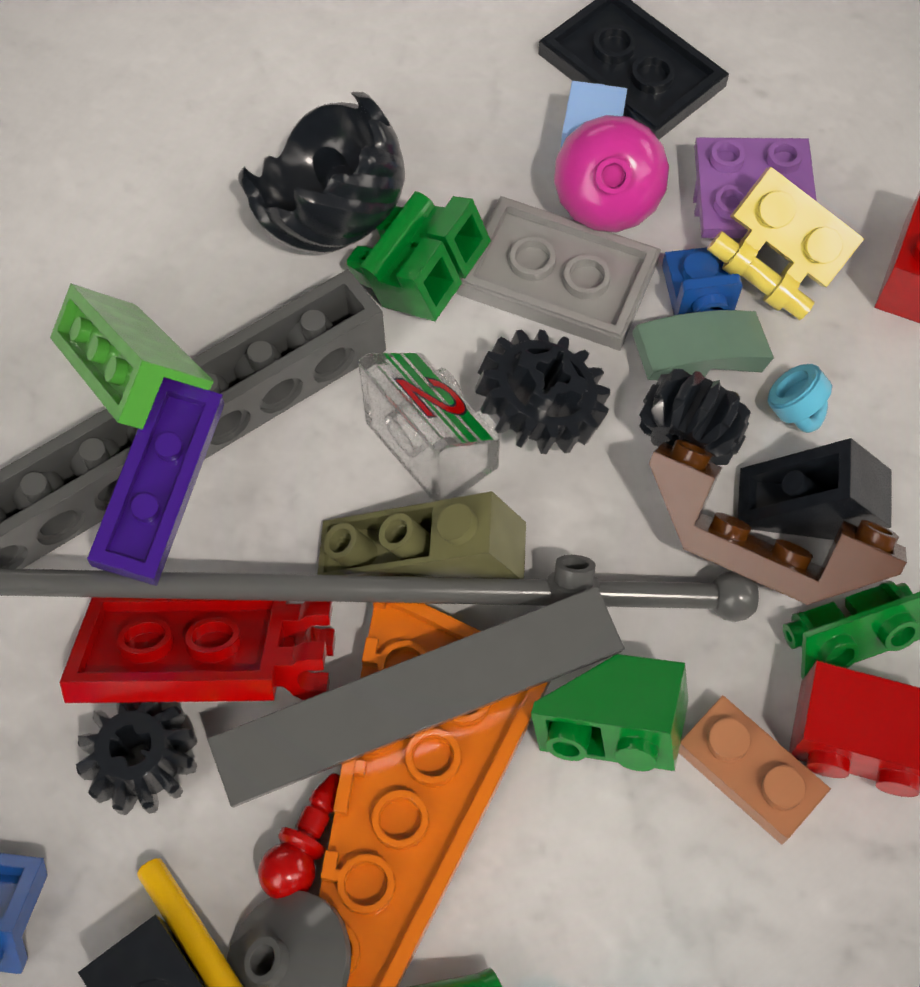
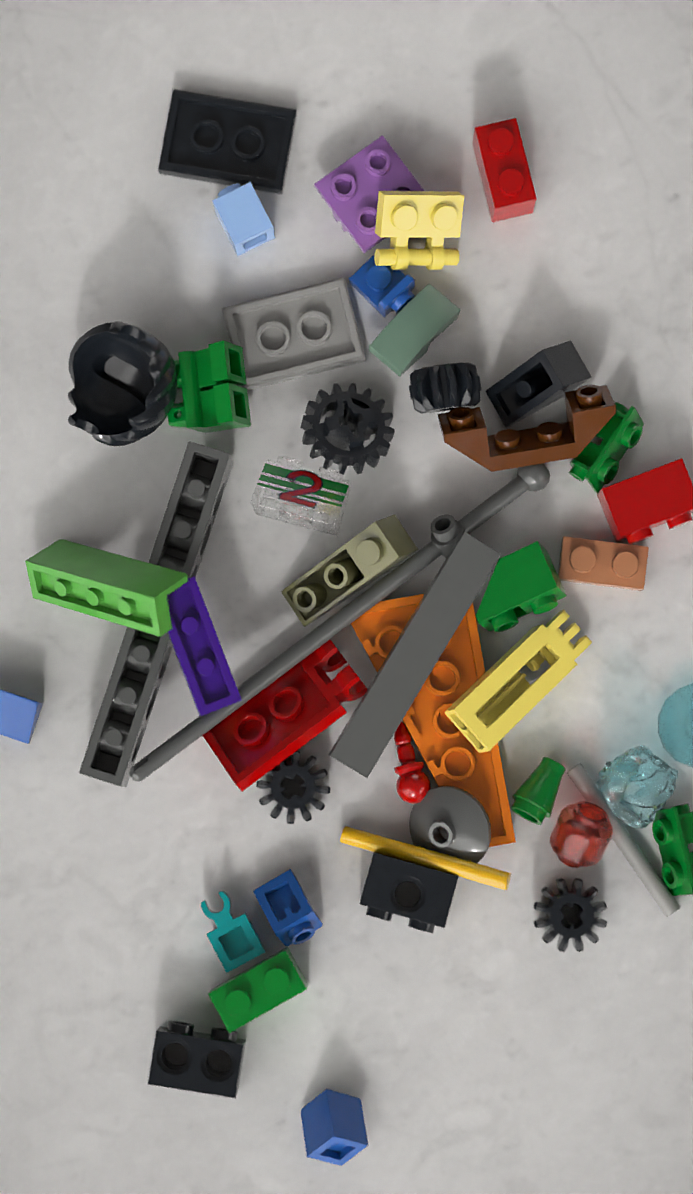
camera: 30 degrees left, 20 degrees up
dark pink cylinder [554,115,669,233] -> none
medium azure tile [767,364,832,433] -> none
none -> light yellow hinge [444,609,592,753]

